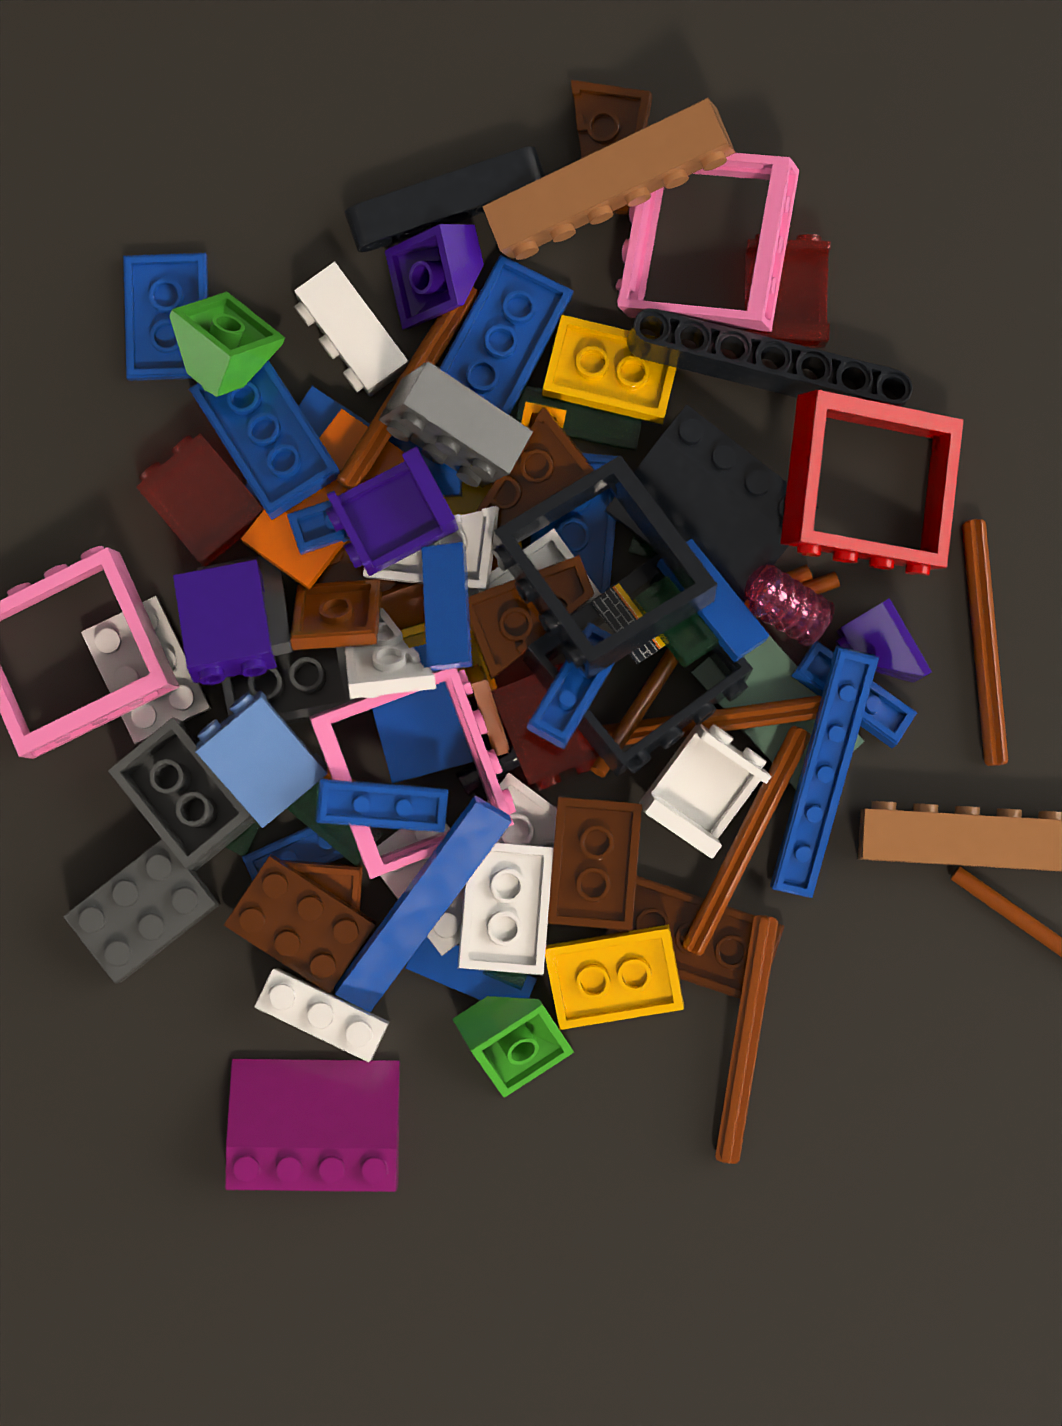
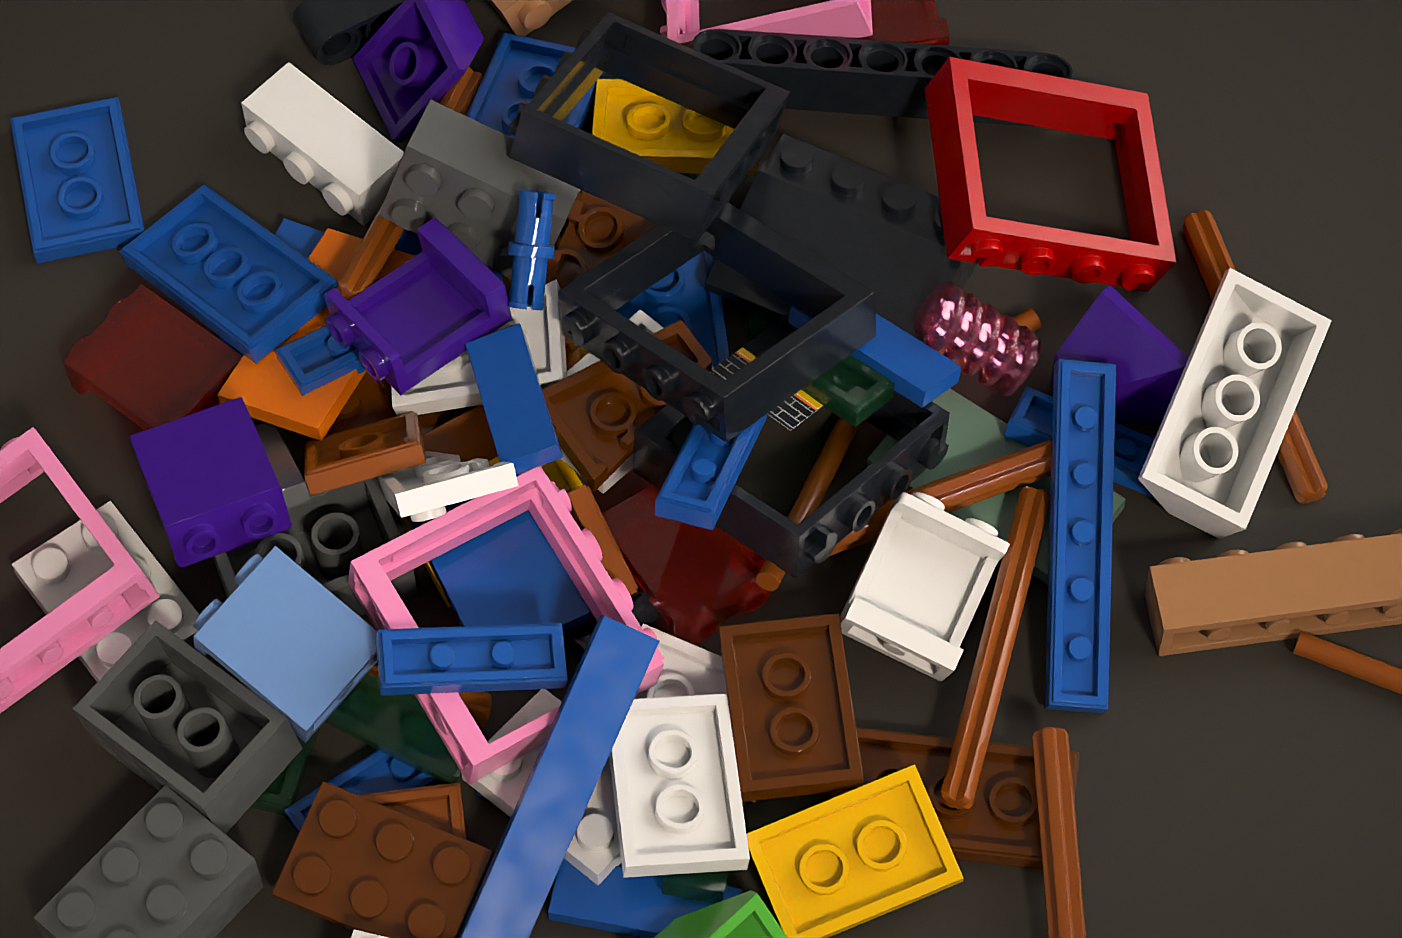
camera: 10 degrees left, 25 degrees down
bright green slope [169,292,285,397] -> none
none -> blue pin [508,189,556,310]
none -> black window [509,12,790,242]
none -> white slope [1138,268,1332,539]

